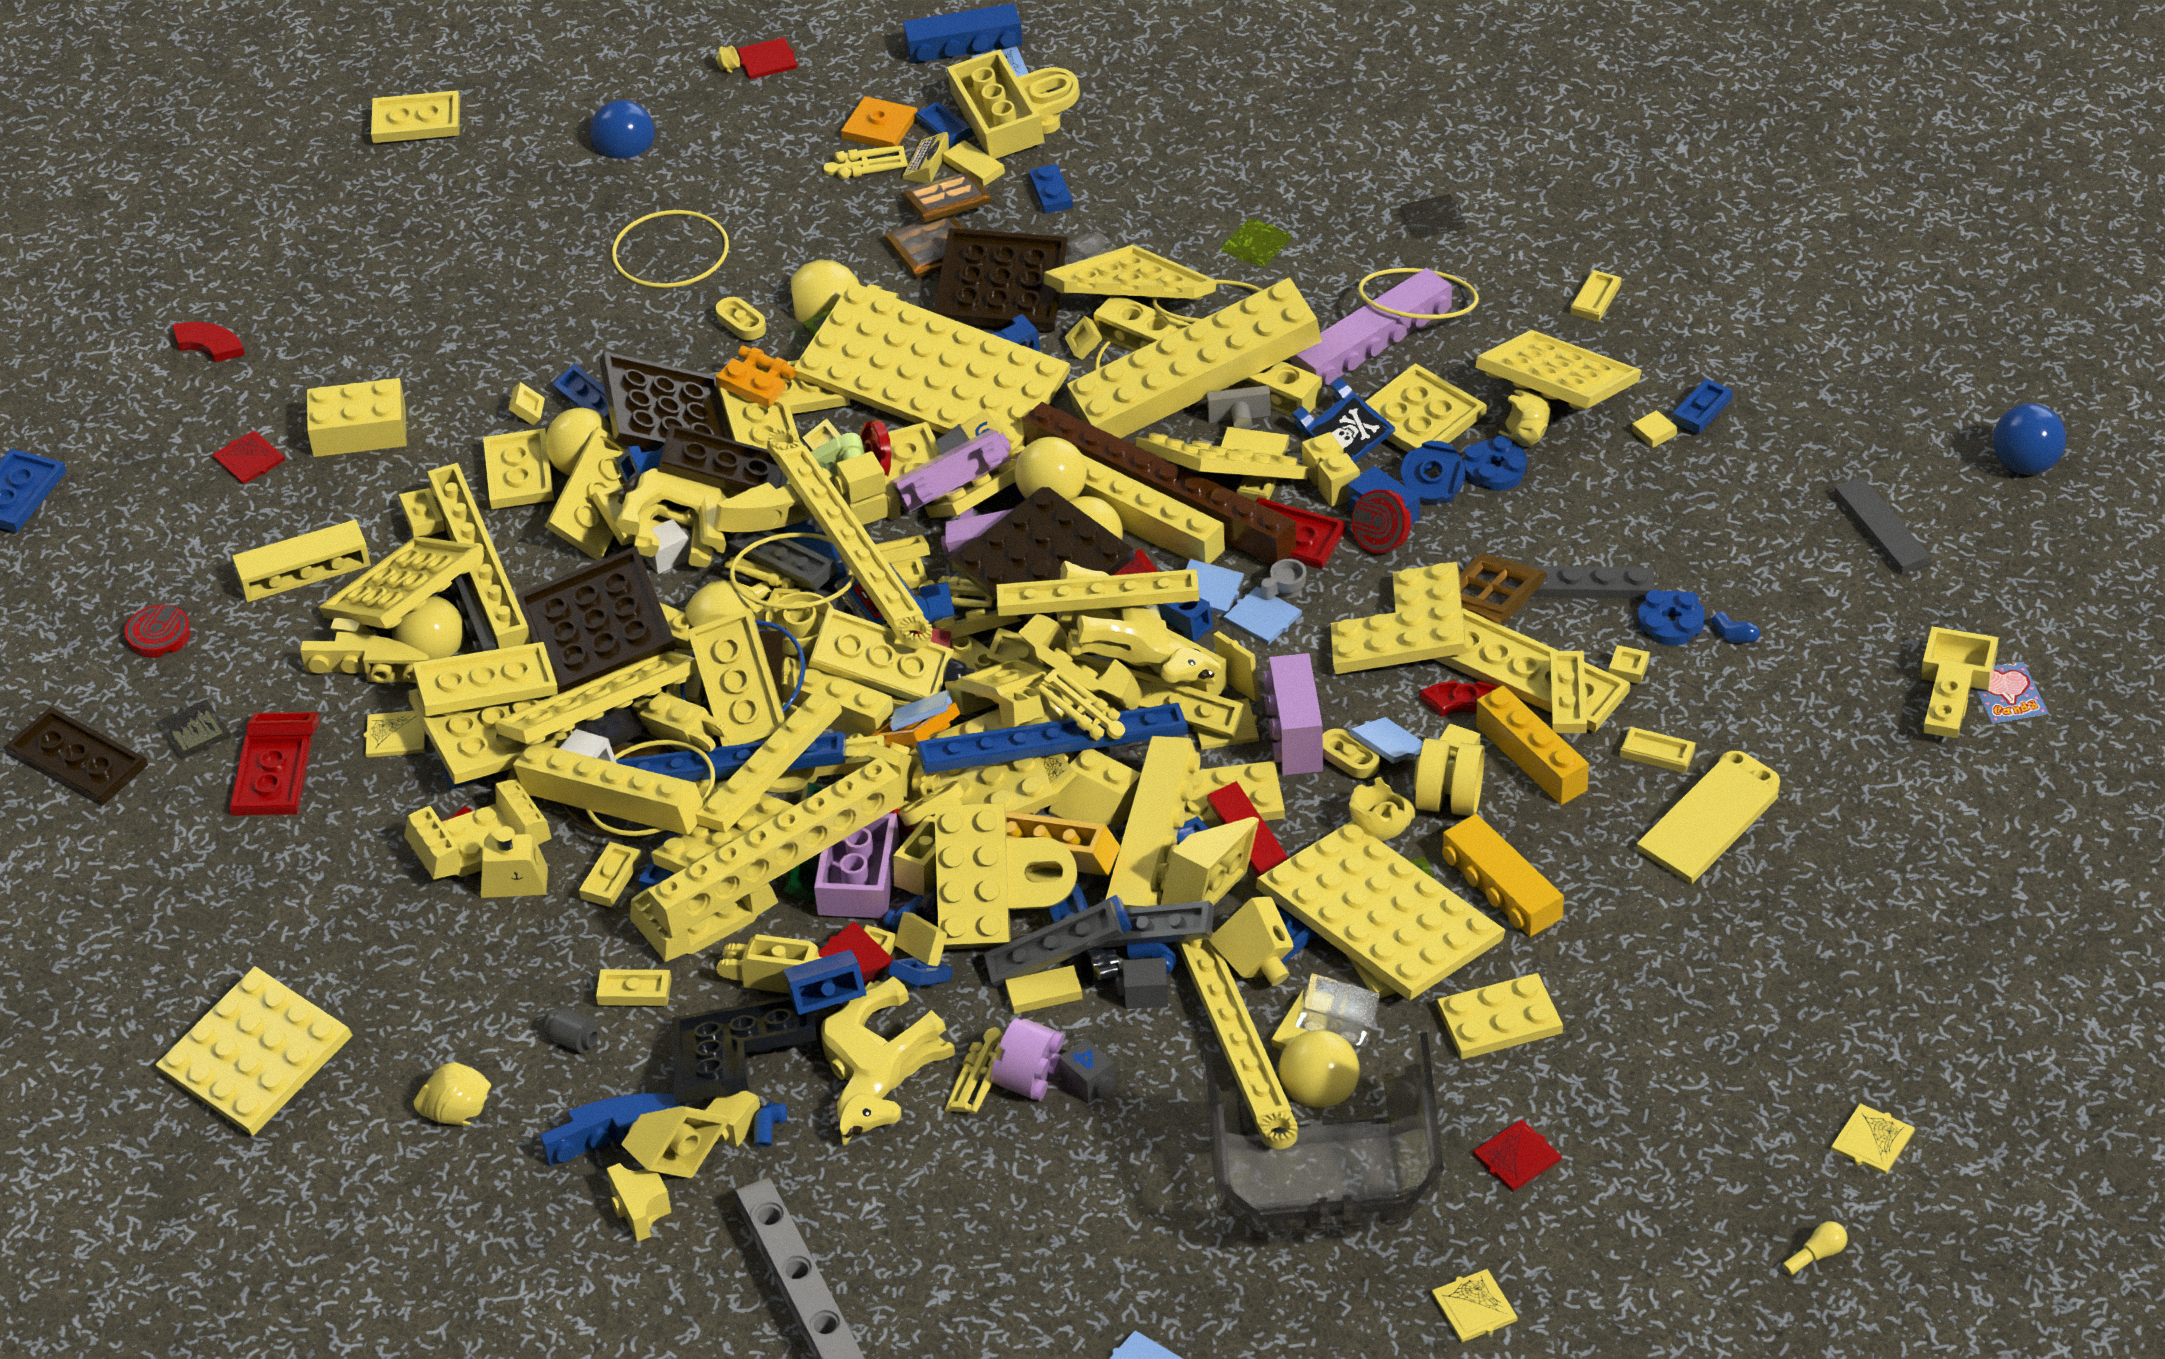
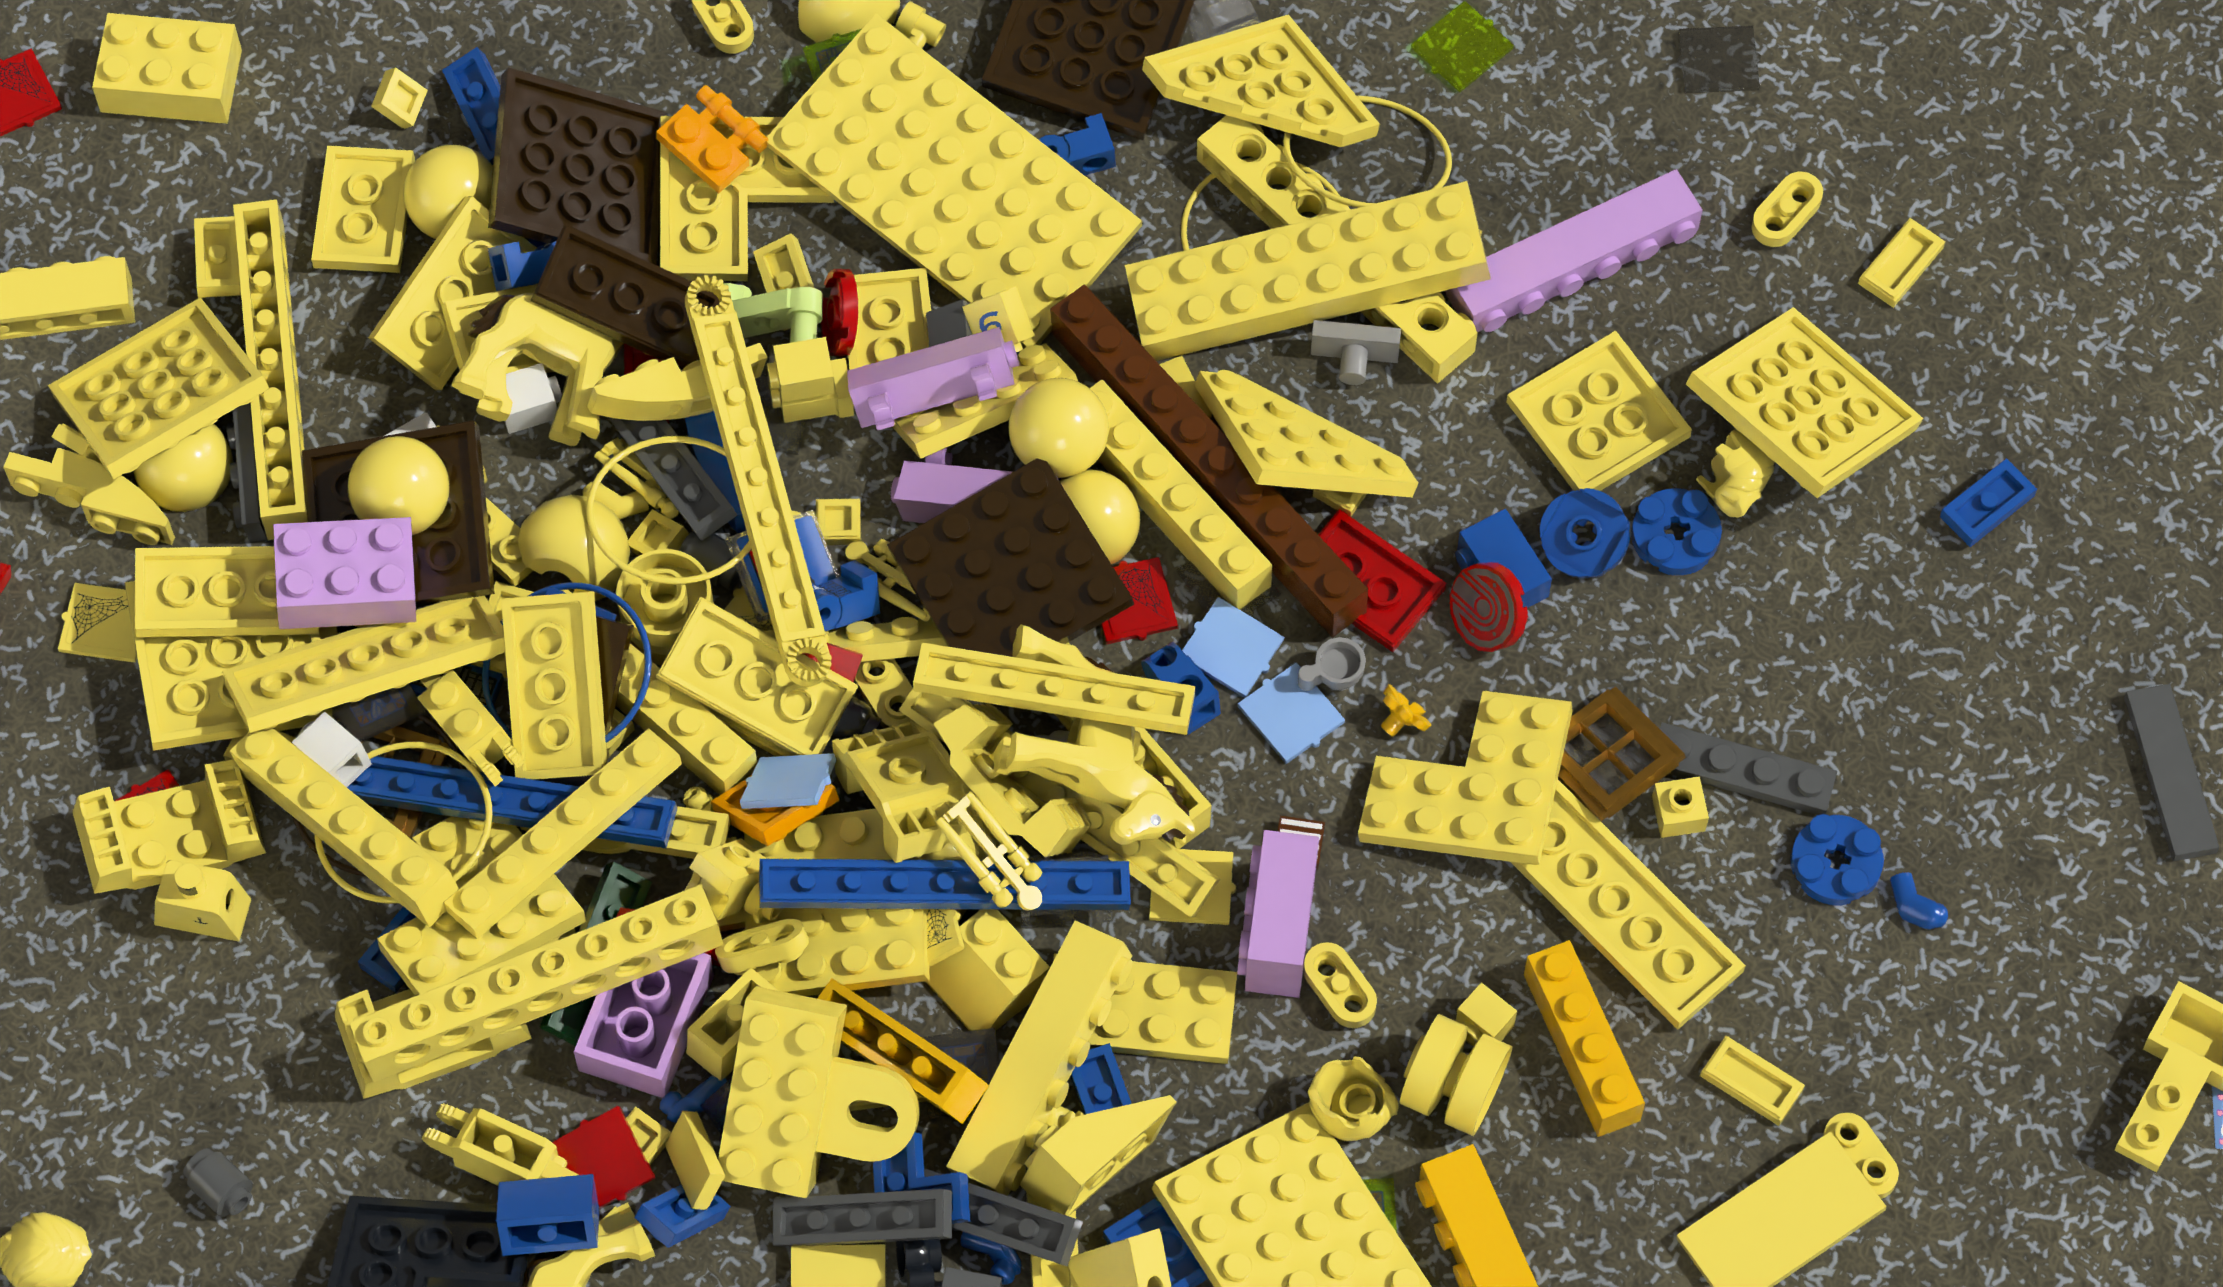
camera: 10 degrees right, 20 degrees up
light yellow plate [579,842,642,908] -> none
light yellow plate [596,969,672,1006] -> none
light yellow tile [875,535,930,563] -> none
light yellow plate [1065,316,1103,360] -> none
red tile [1206,781,1289,877] -> none
light yellow piece [1213,631,1260,702] -> none
light yellow tile [1221,427,1289,459] -> none
flag [1292,377,1396,463] -> none
light yellow piece [1302,432,1360,507] -> none
light blue piece [1349,717,1423,763] -> none
light yellow piece [1358,268,1479,319] -> none
red tile [1419,680,1499,717] -> none
light yellow plate [1550,651,1587,733] -> none
light yellow plate [1609,645,1650,684] -> none
light yellow tile [1632,410,1677,448] -> none
none -> lavender brick [273,517,416,629]
none -> light yellow piece [348,436,449,536]
none -> yellow plant [1381,684,1432,737]
none -> light yellow plate [1652,777,1709,838]
none -> light yellow plate [1752,172,1823,247]

